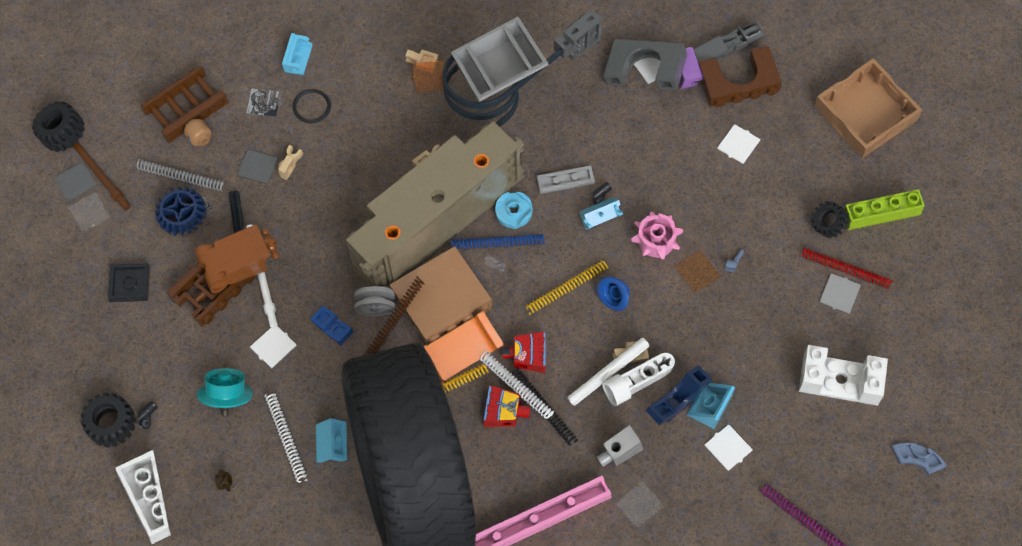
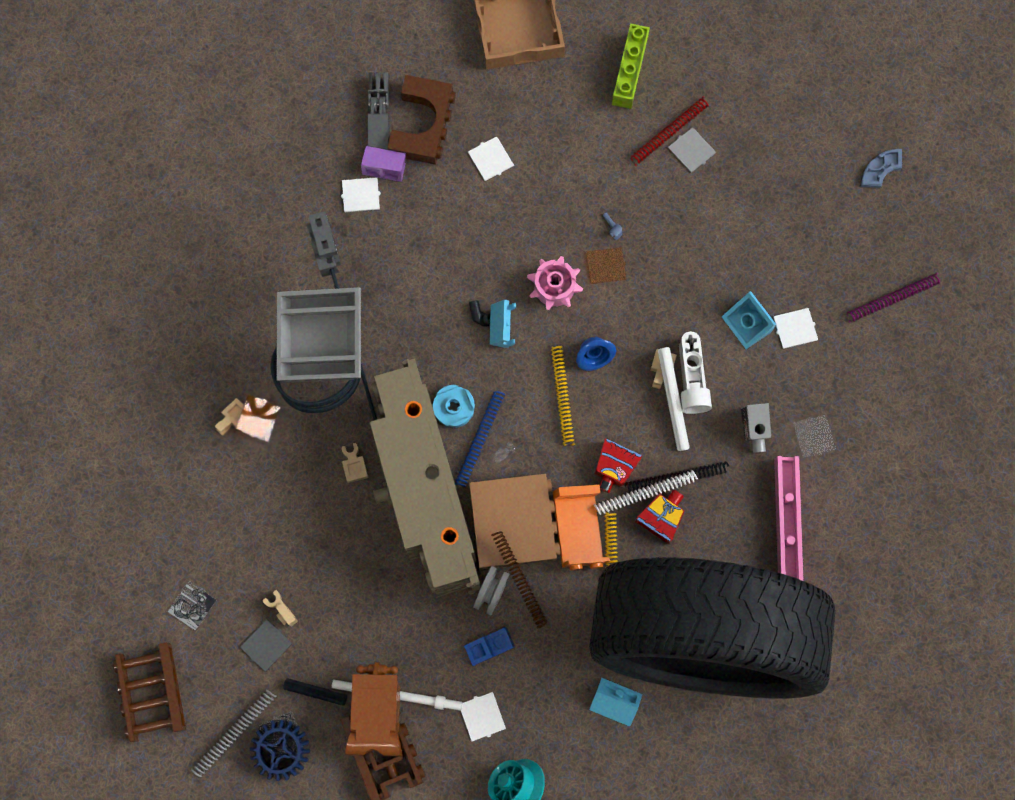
camera: 65 degrees left, 10 degrees up
medium nougat head [184,119,212,146] -> none
white piece [264,394,308,483] -> none
medium azure hinge [282,33,313,75] -> none
black tyre [293,89,331,123] -> none
light grey tile [536,165,595,194] -> none
dark grey arch [604,39,687,91] -> none
dark blue arch [646,365,712,425] -> none
white plate [799,345,888,406] -> none
black tyre [811,201,849,238] -> none

